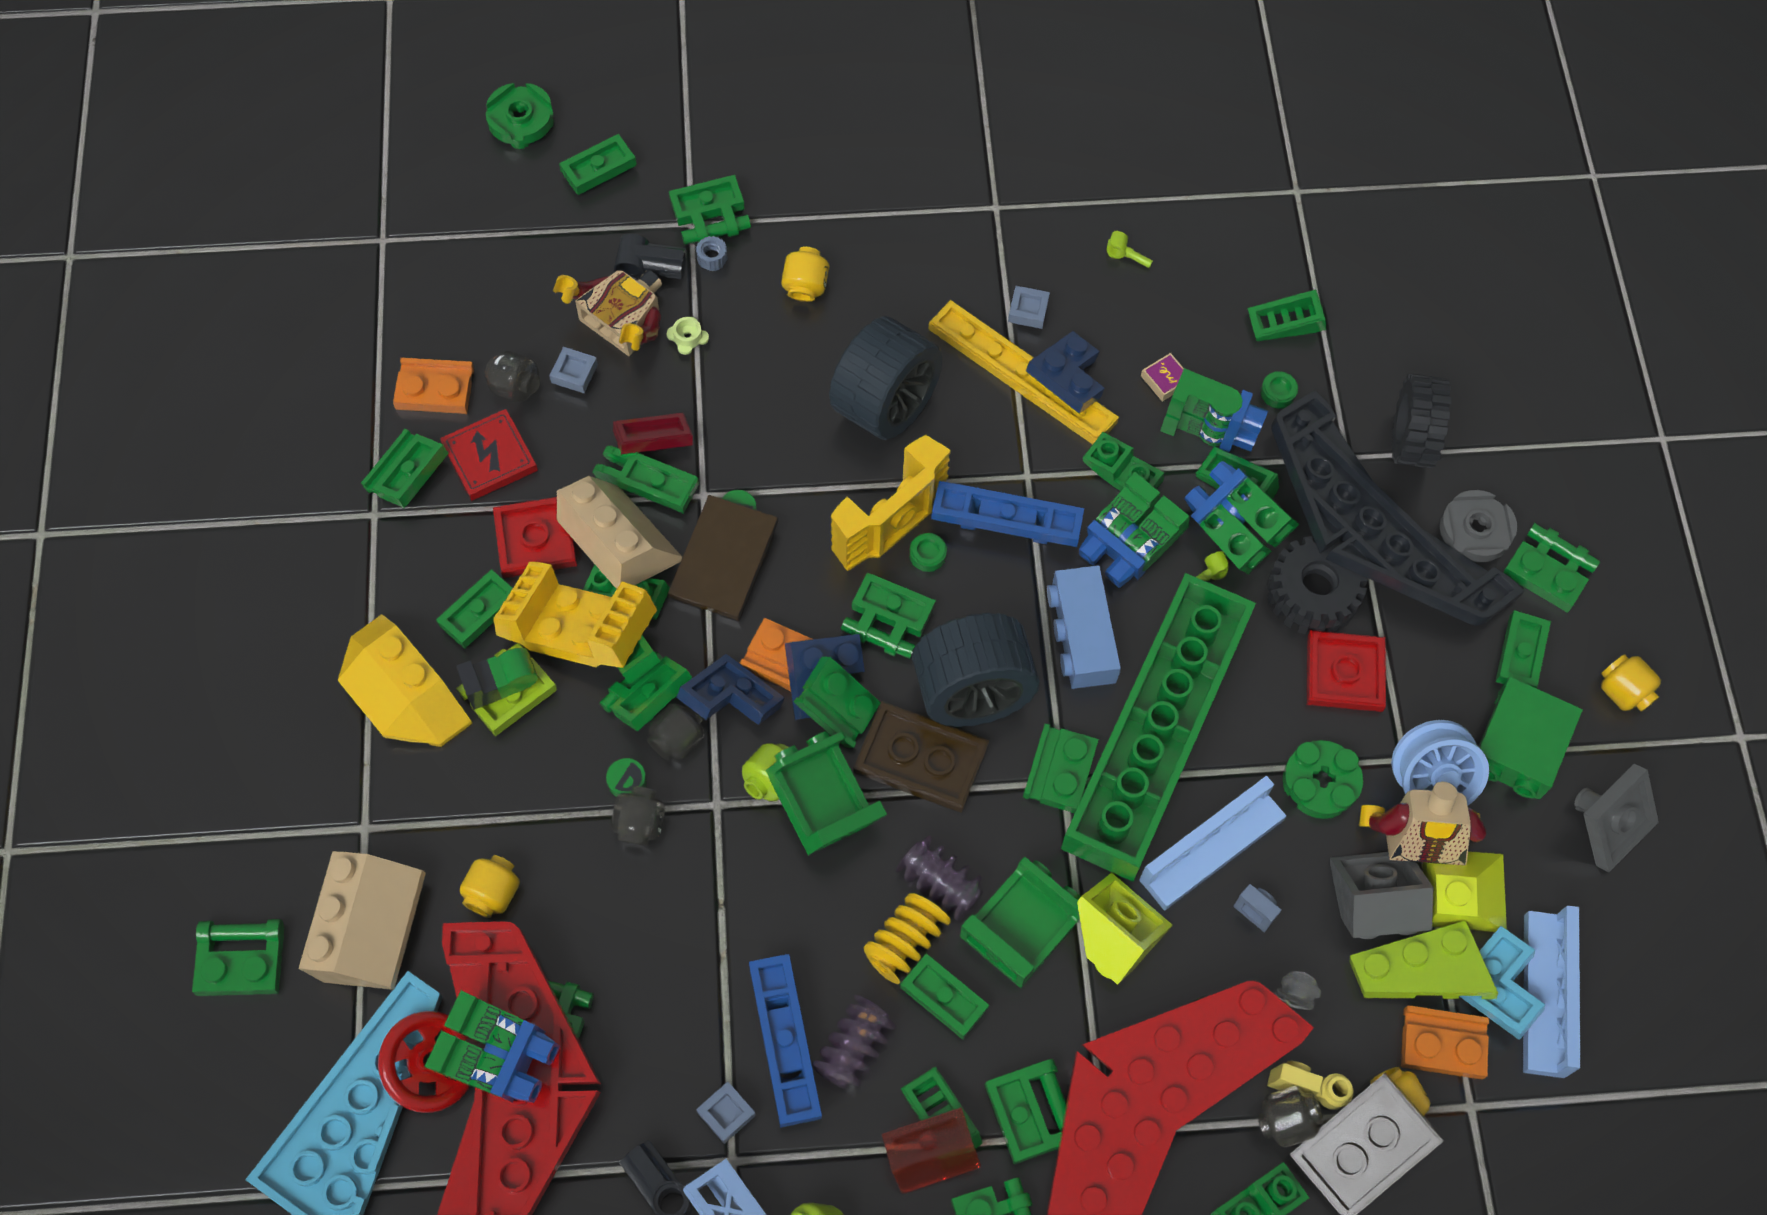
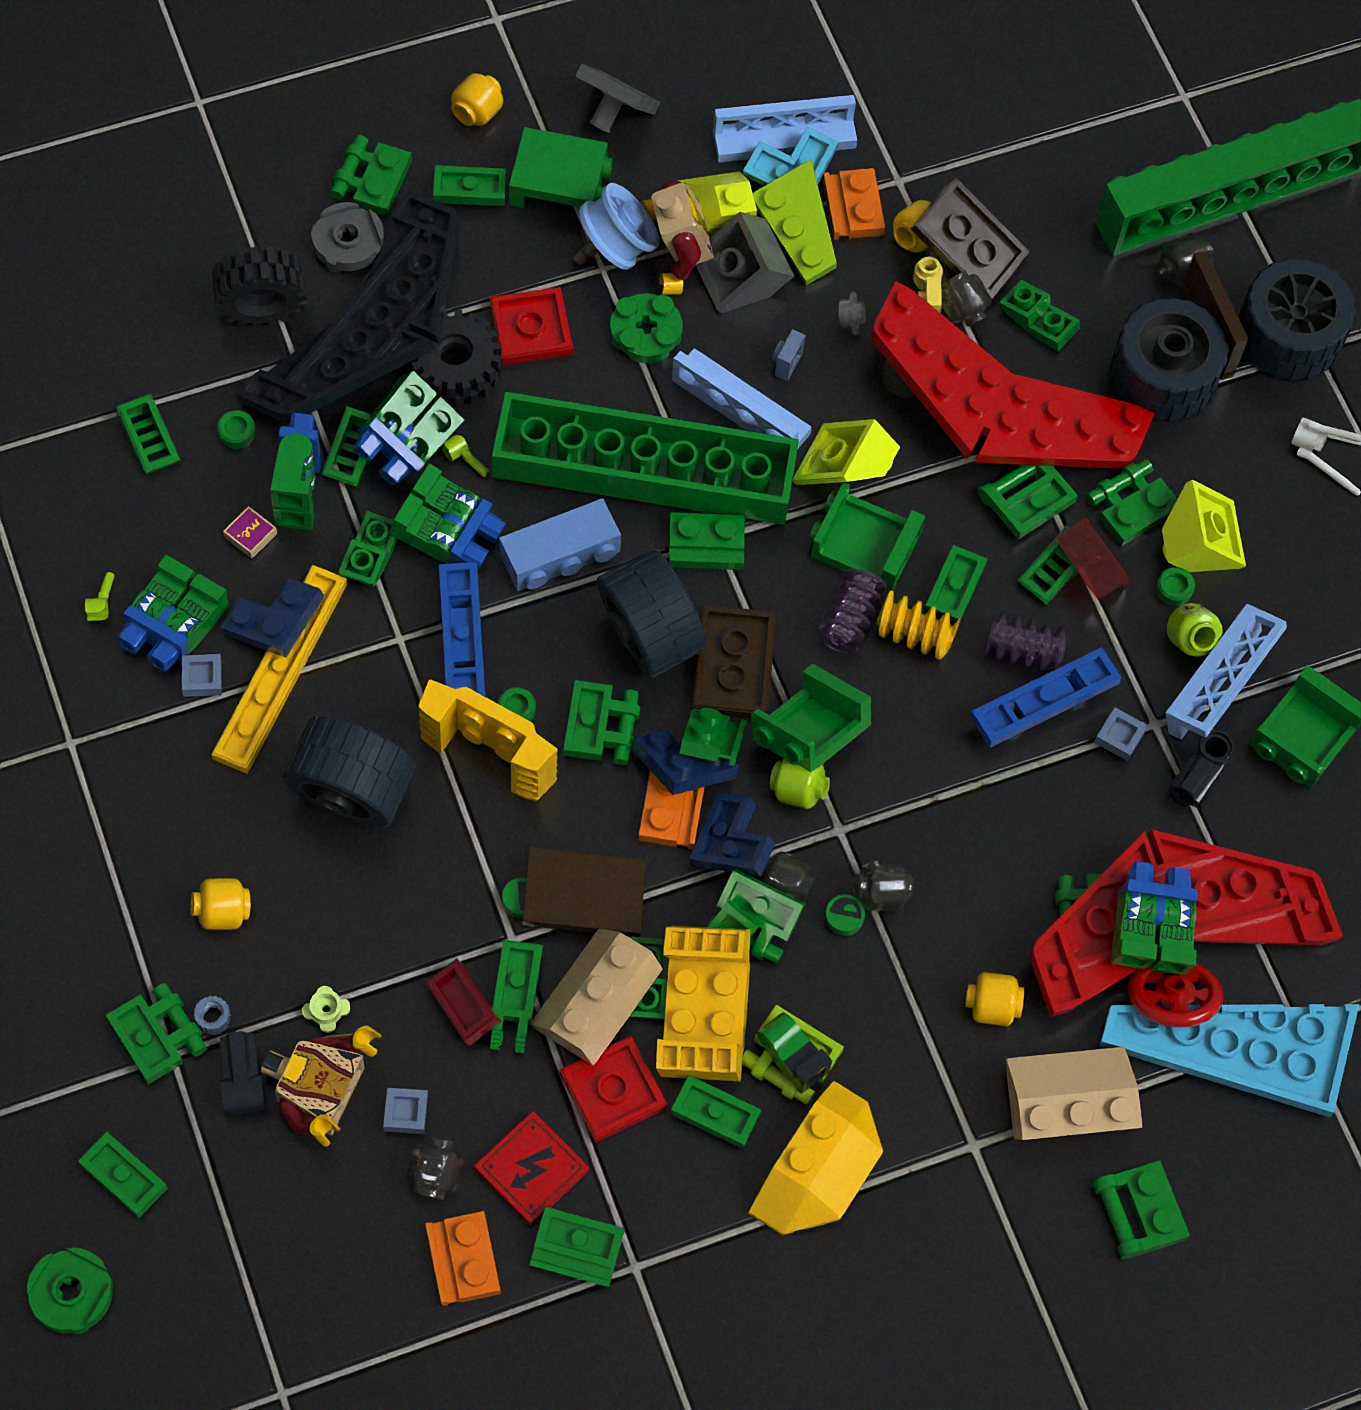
camera: 110 degrees left, 0 degrees up
none -> hips [118,555,229,672]

